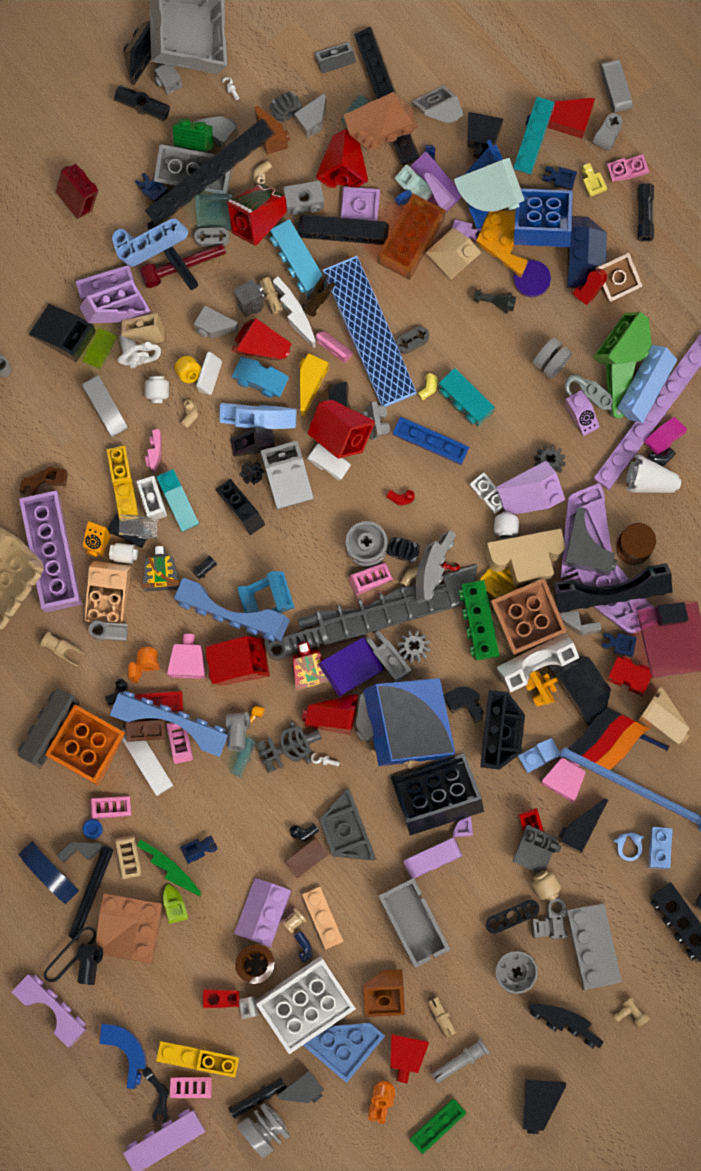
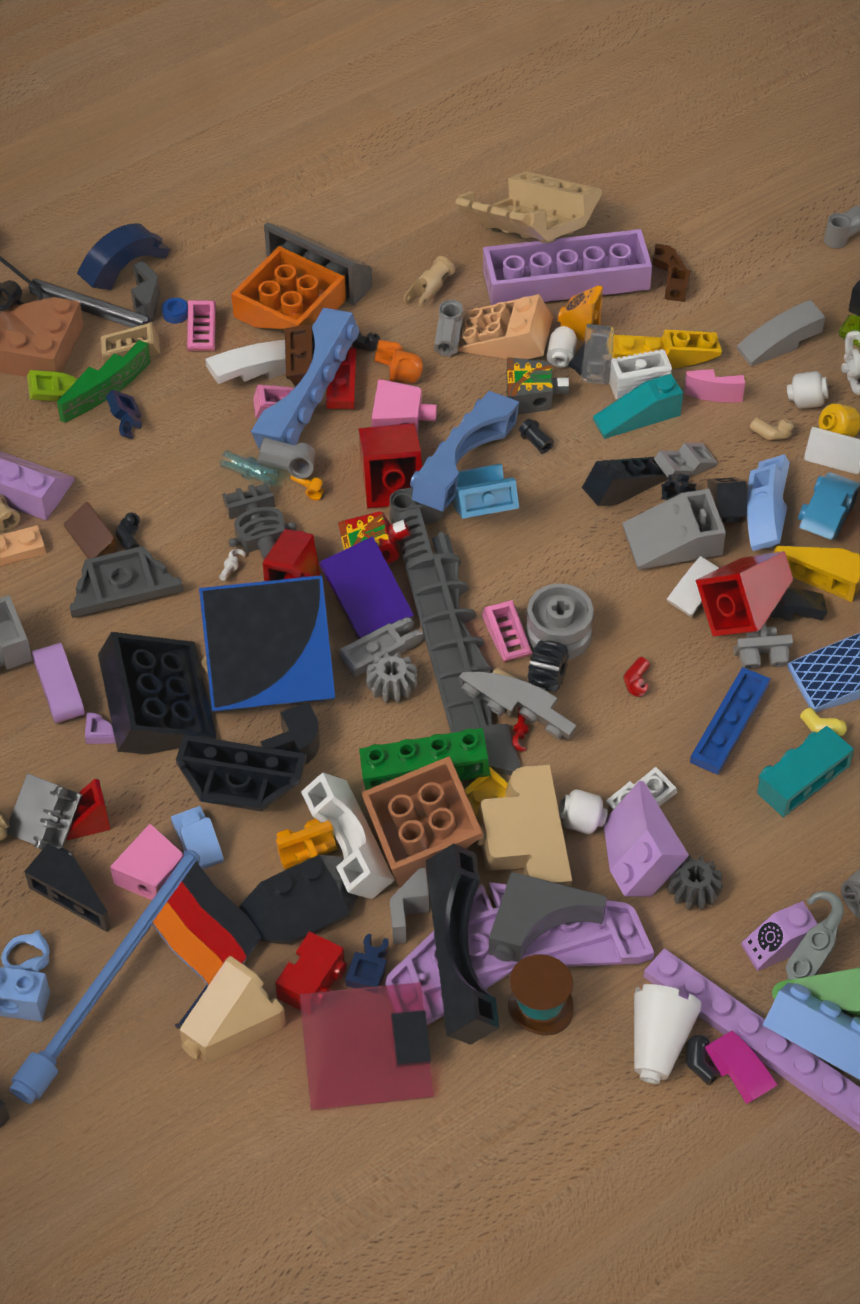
camera: 90 degrees right, 25 degrees down
none -> light grey slope [654,443,718,477]

